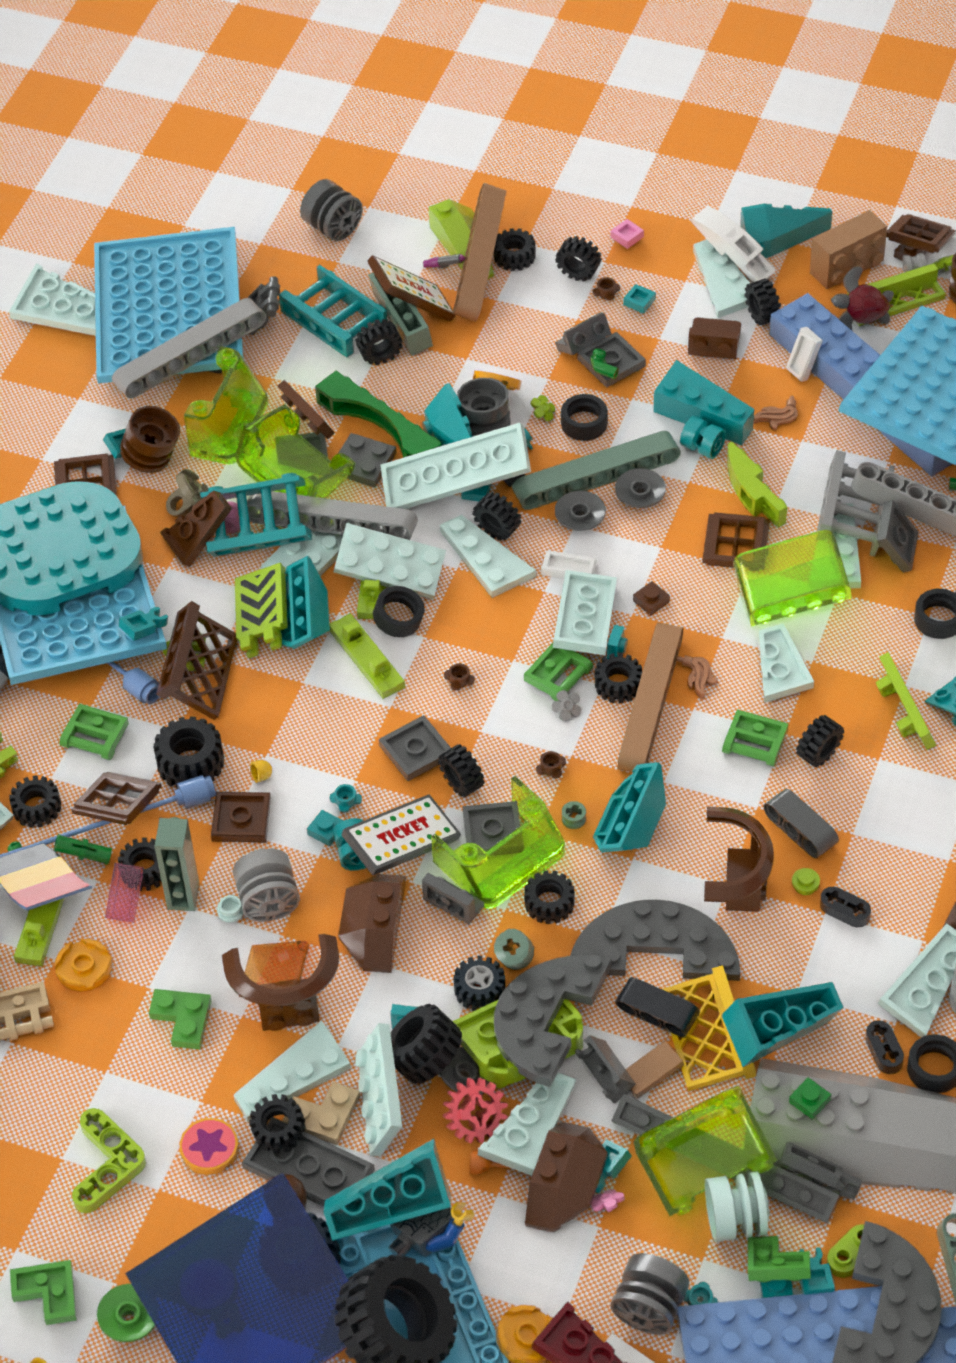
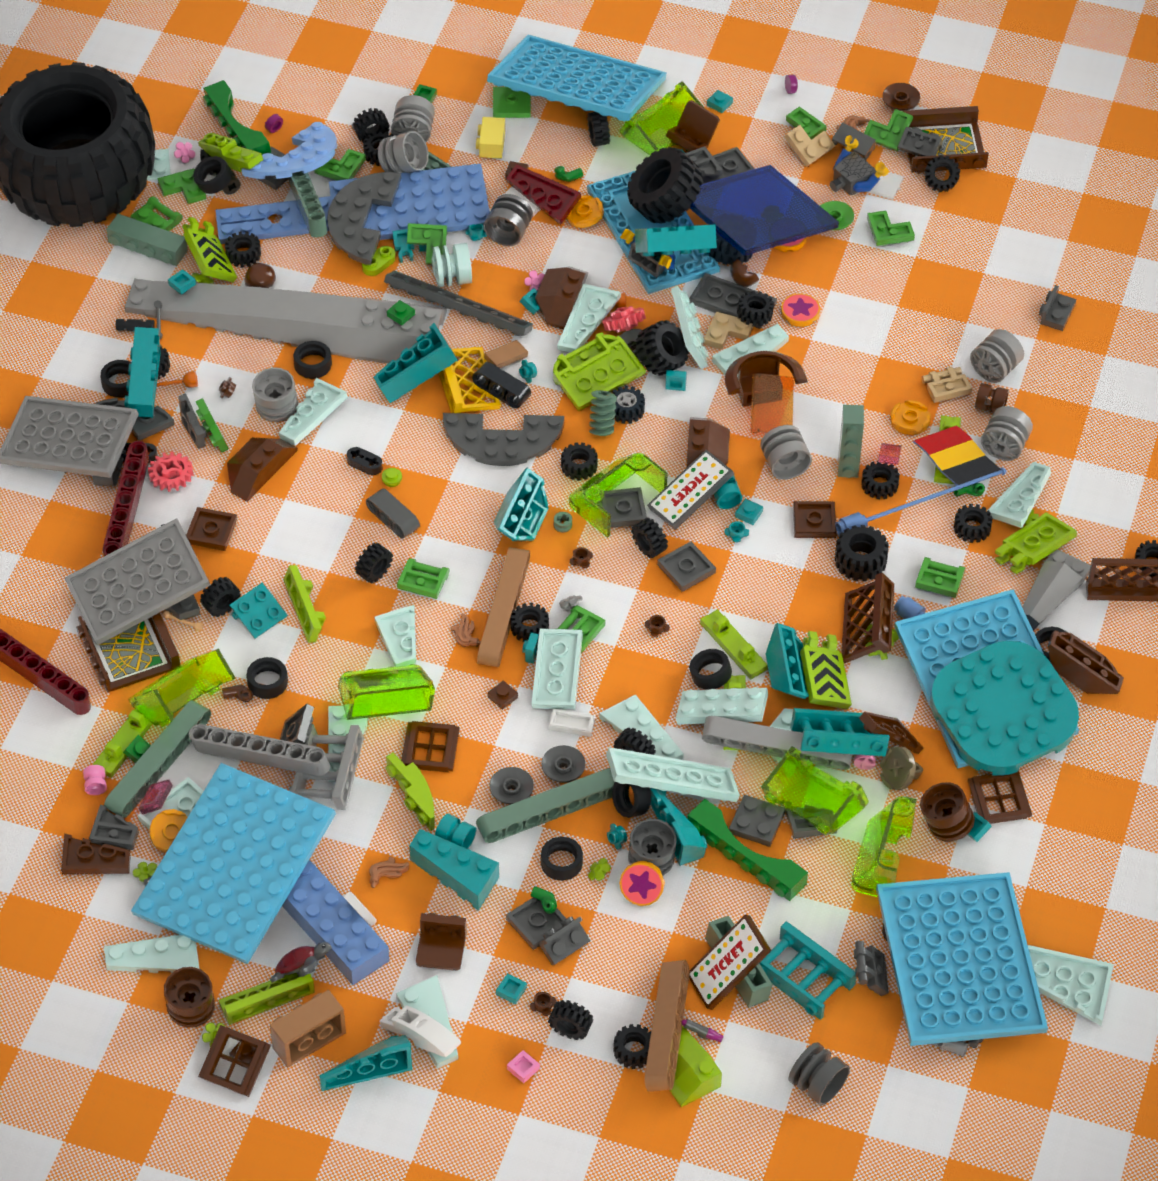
camera: 175 degrees right, 0 degrees up
green pin [53,834,112,865] -> none
reddish brown piece [71,772,162,825] -> none
lime beam [72,1108,146,1213] -> none
light grey beam [112,298,266,398] -> none
teal plate [118,607,168,641] -> none
bright green plate [149,989,212,1050] -> none
light aqua plate [217,895,244,922] -> none
yellow hinge [250,760,272,783] -> none
reddish brown wing [277,380,335,439] -> none
black tyre [355,319,403,365] -> none
dark grey bracket [422,873,484,924] -> none
dark grey plate [494,955,612,1087] -> none
dark grey hinge [575,1035,636,1103] -> none
clear neon green windscreen [634,1086,778,1216] -> none
reddish brown piece [704,807,774,912] -> none
black tyre [744,278,781,326] -> none
dark grey hinge [780,1142,862,1200] -> none
black beam [865,1020,904,1074] -> none
light grey wheel [903,253,926,272] -> none
none -> teal plate [519,360,537,383]

